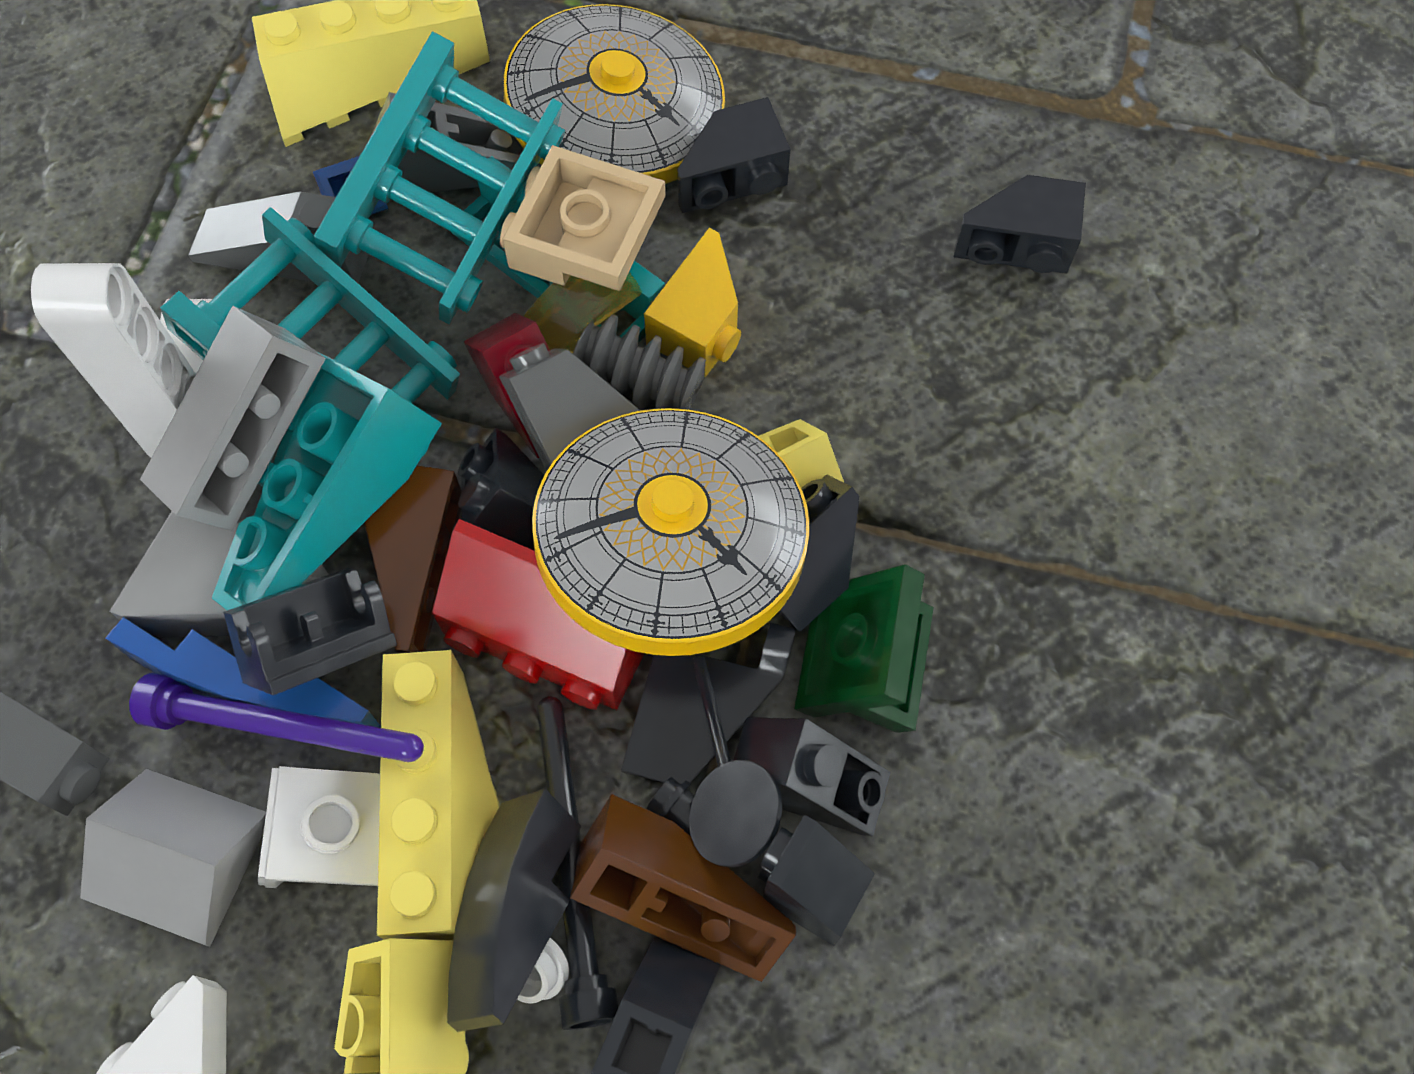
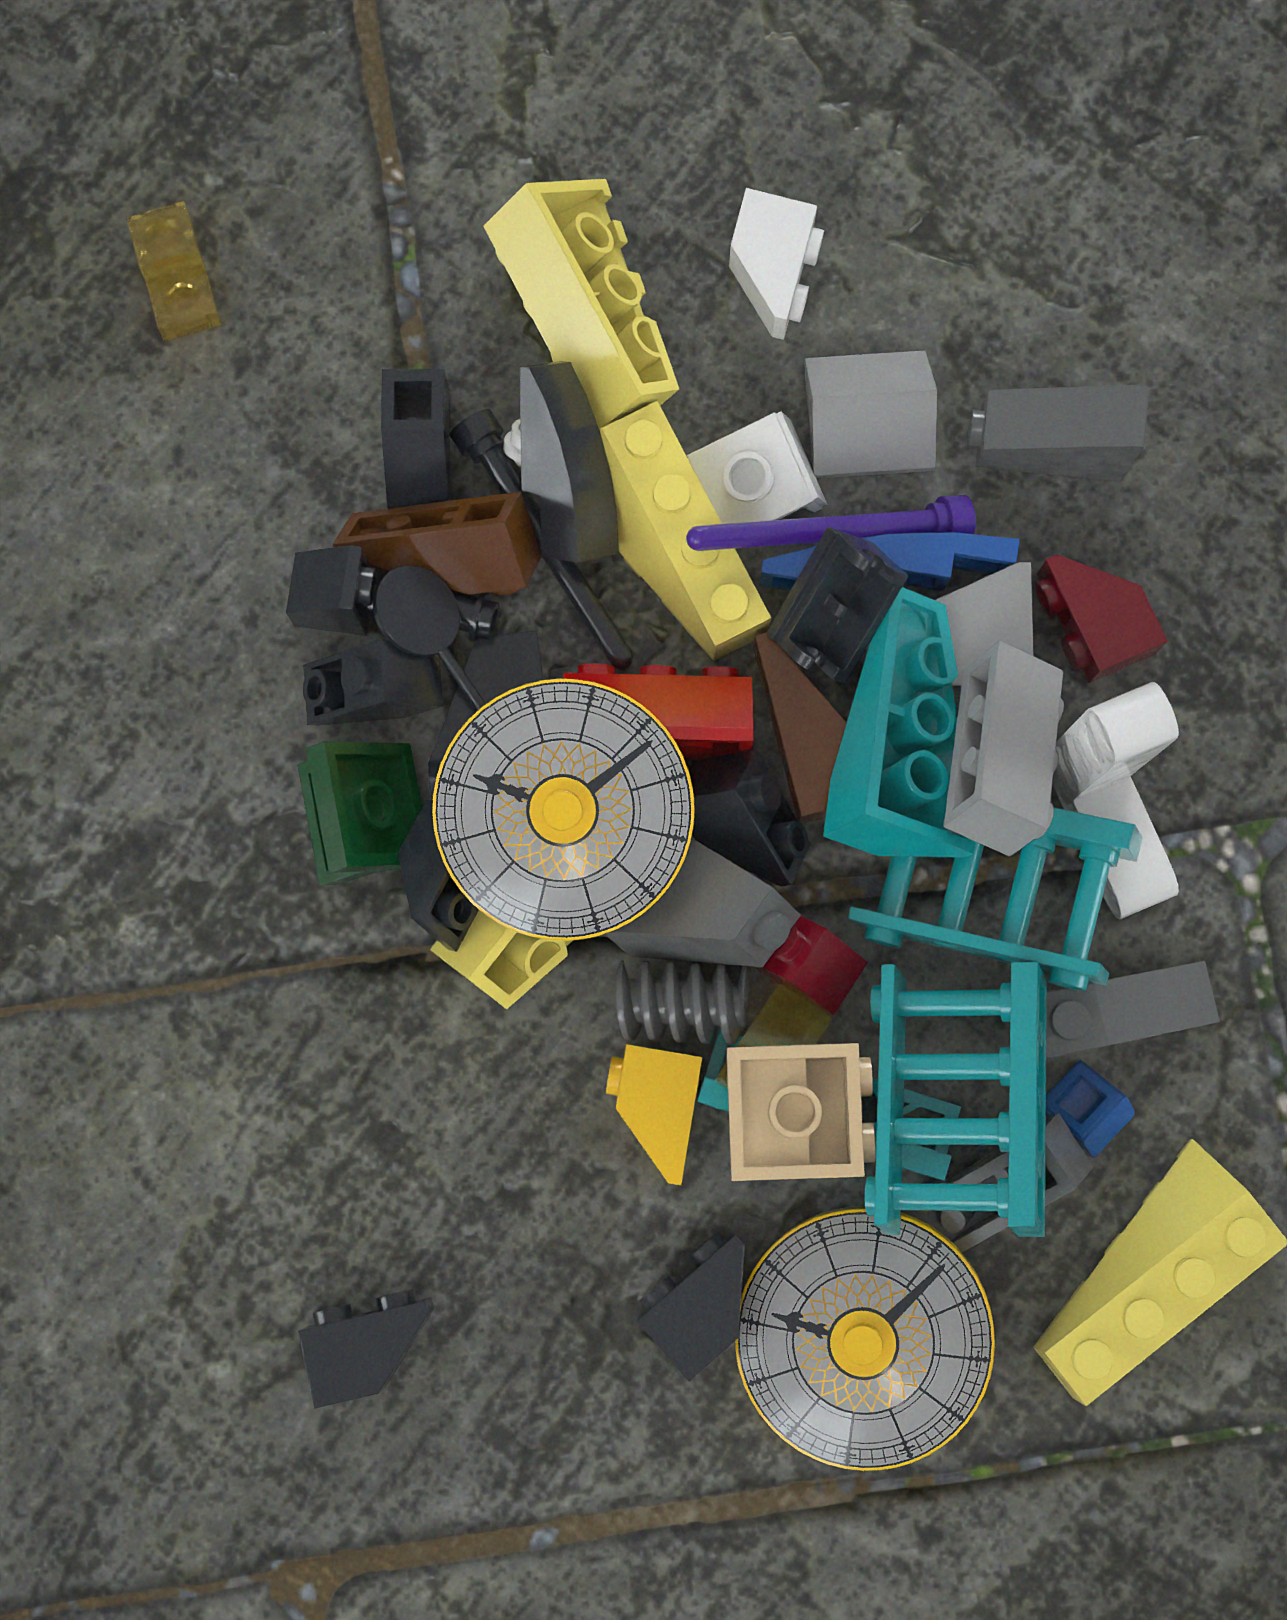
camera: 160 degrees right, 15 degrees up
none -> dark red slope [1035,554,1168,683]

